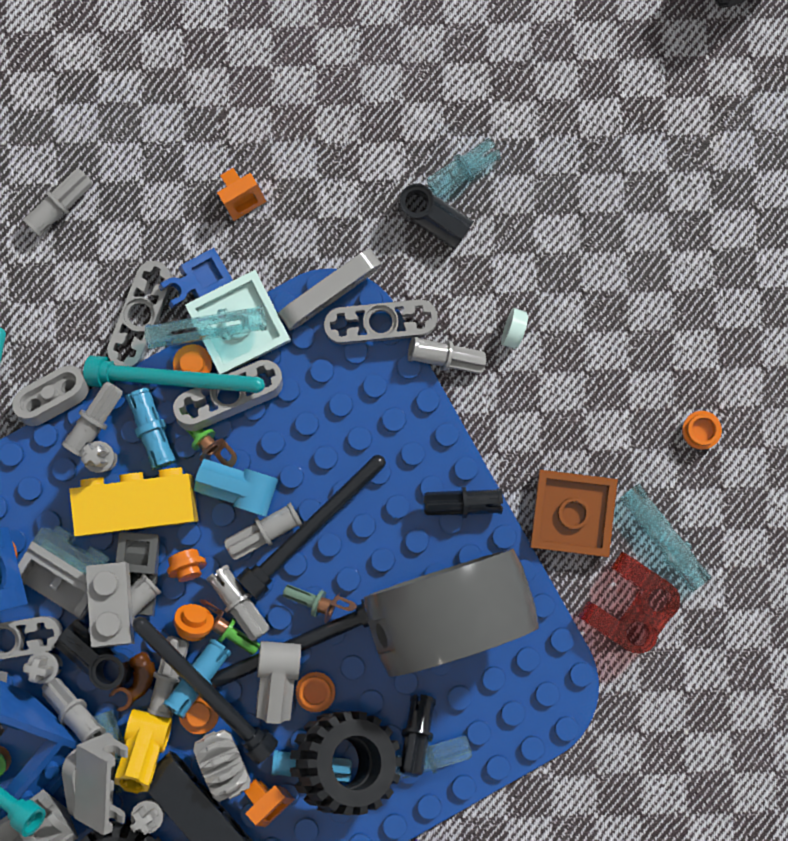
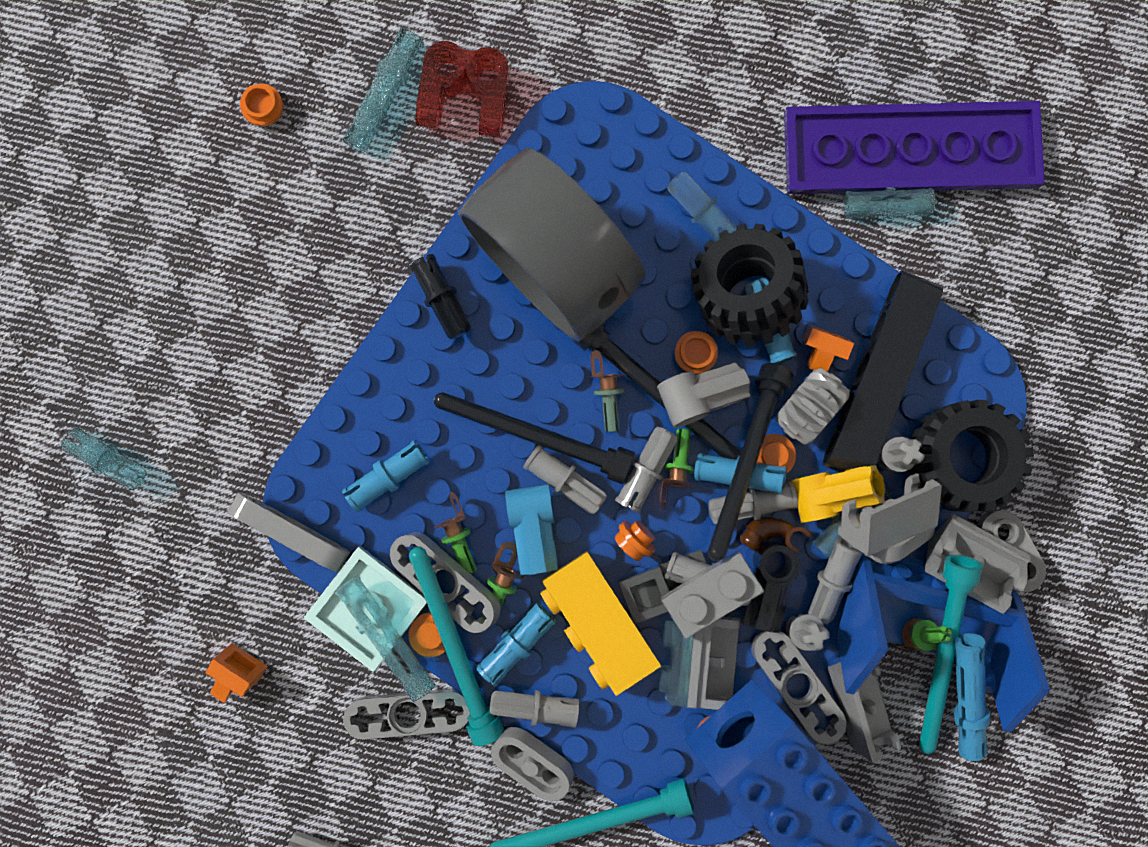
camera: 120 degrees left, 0 degrees up
light grey axle [81,441,118,473] -> none
blue plate [158,248,233,309] -> none
orange plate [174,604,214,641] -> none
light grey beam [324,299,438,345] -> none
black piece [398,183,474,250] -> none
black axle [399,694,436,777] -> none
light grey axle [408,336,487,374] -> none
light aqua tile [501,308,528,349] -> none
dark orange plate [530,470,618,557] -> none
none -> dark azure pin [342,440,430,512]
none -> piece [434,492,477,574]

